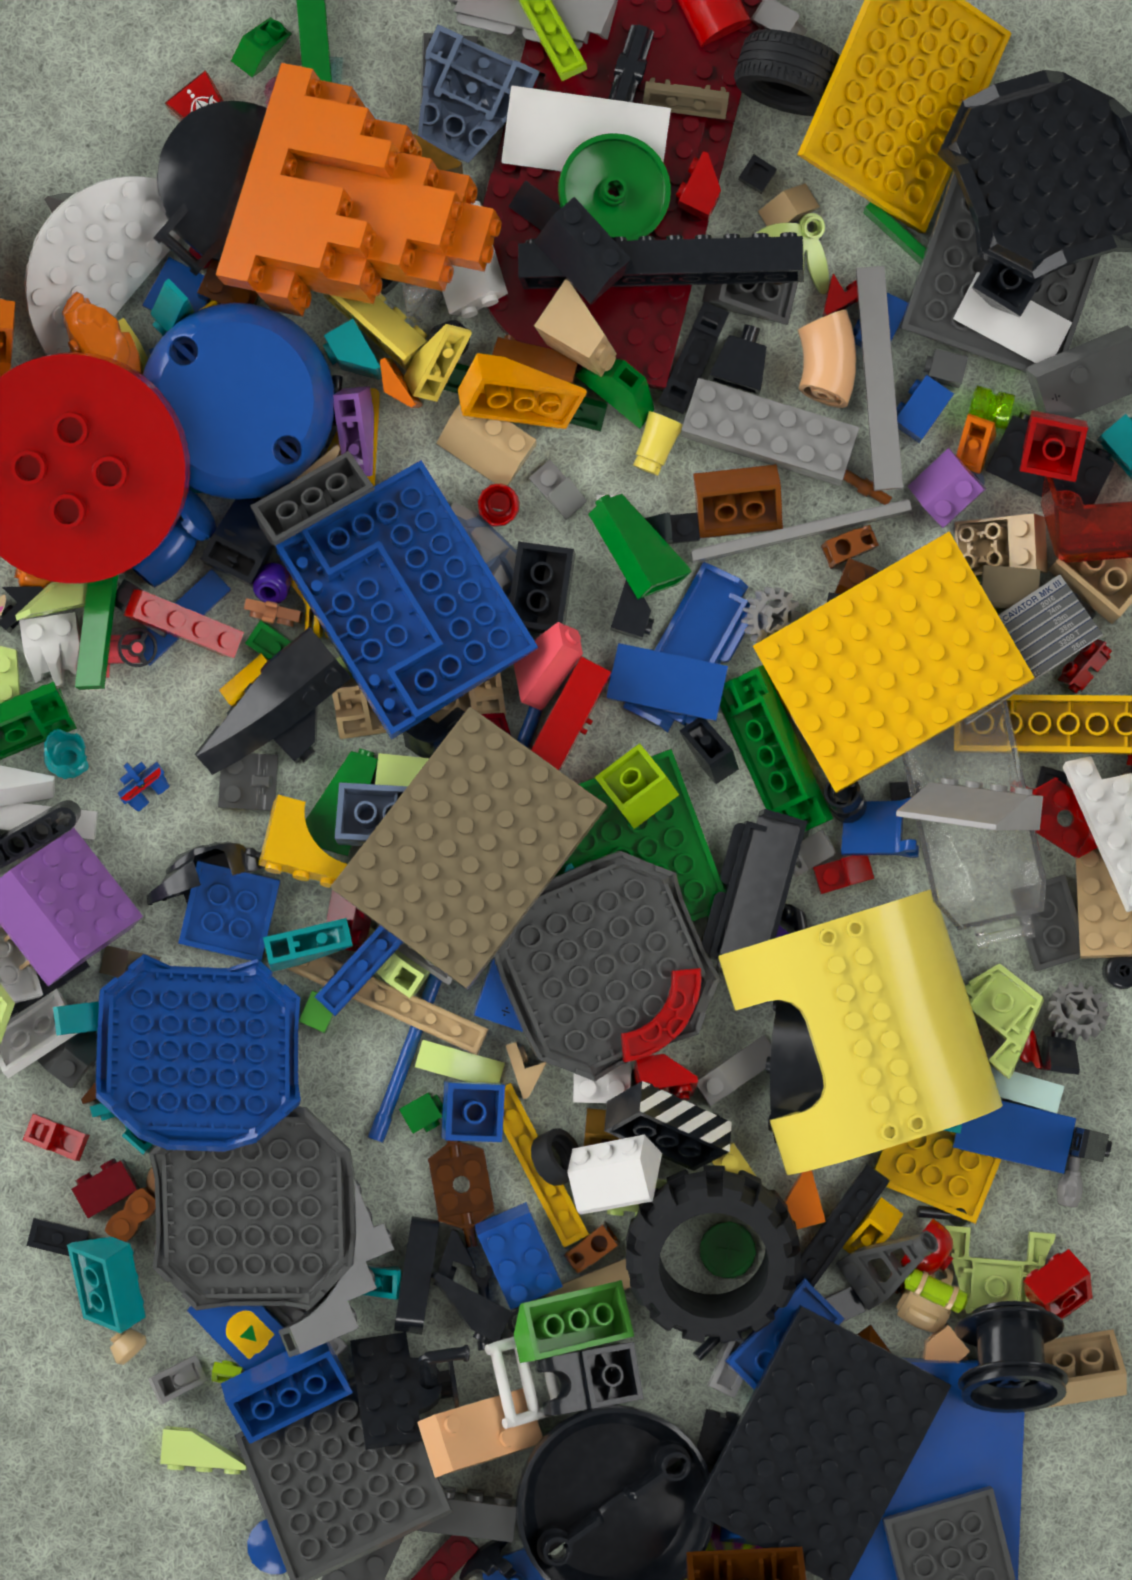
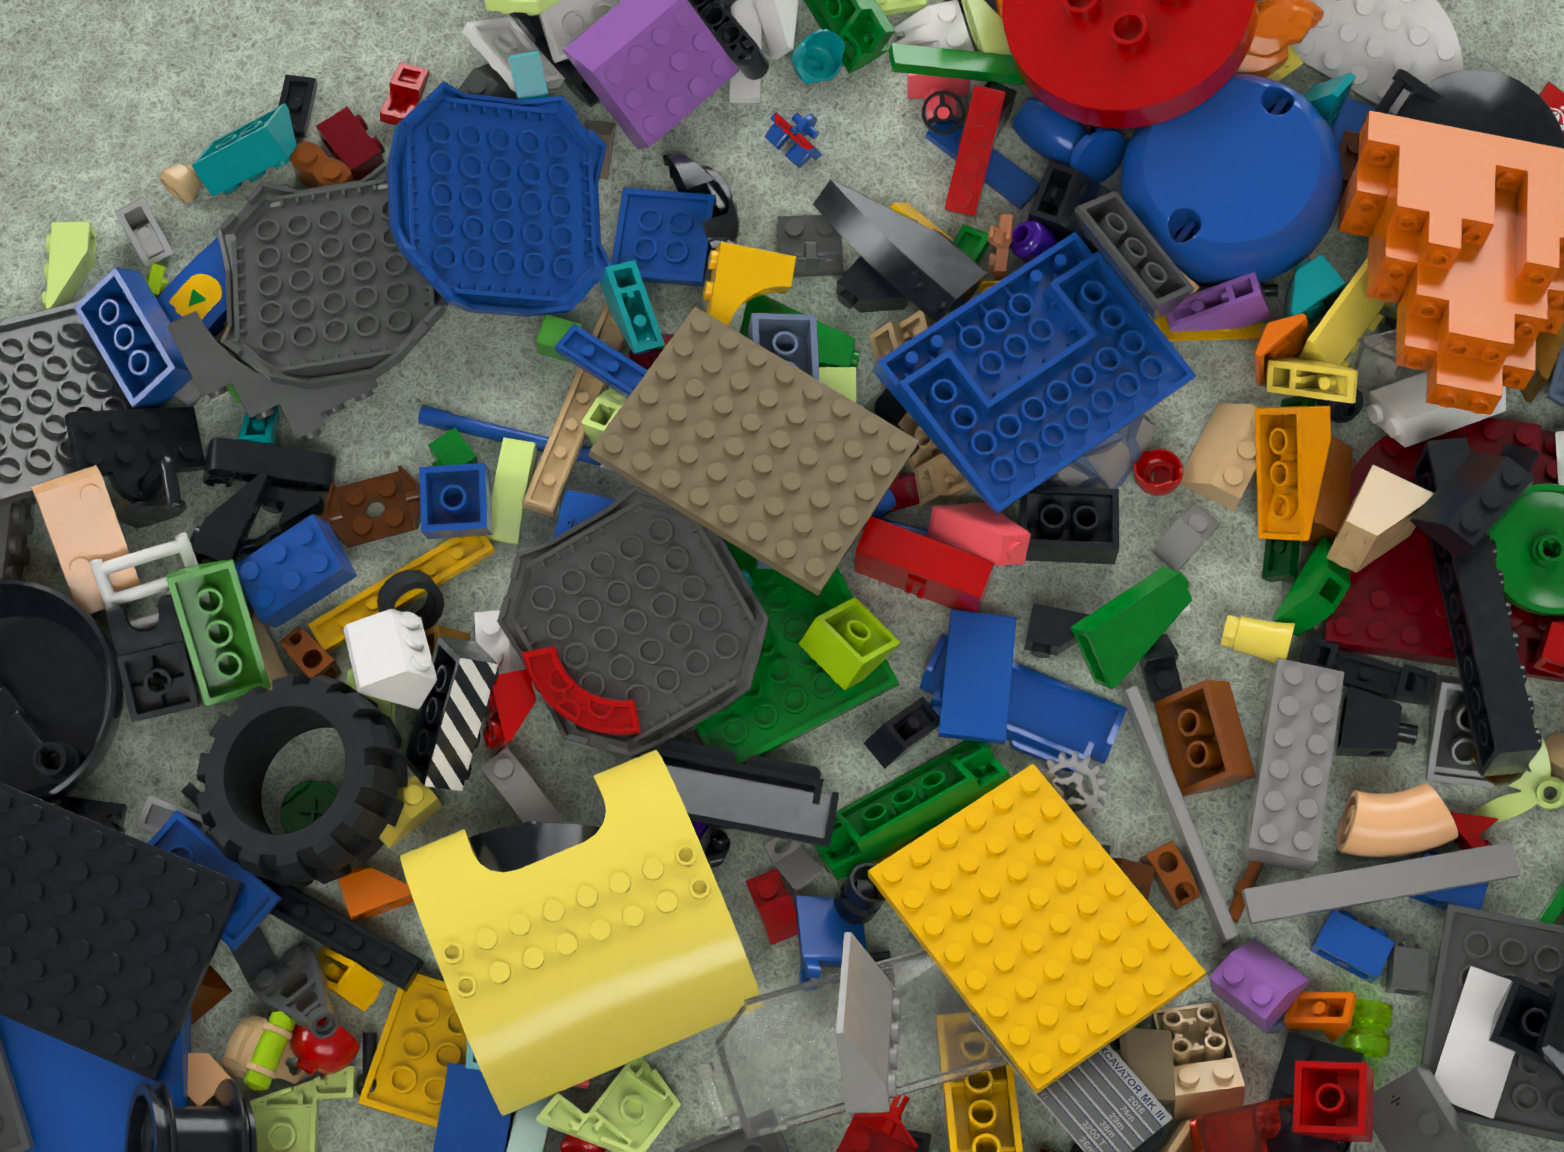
camera: 85 degrees right, 15 degrees down
tan slope [505,1042,546,1099] -> none

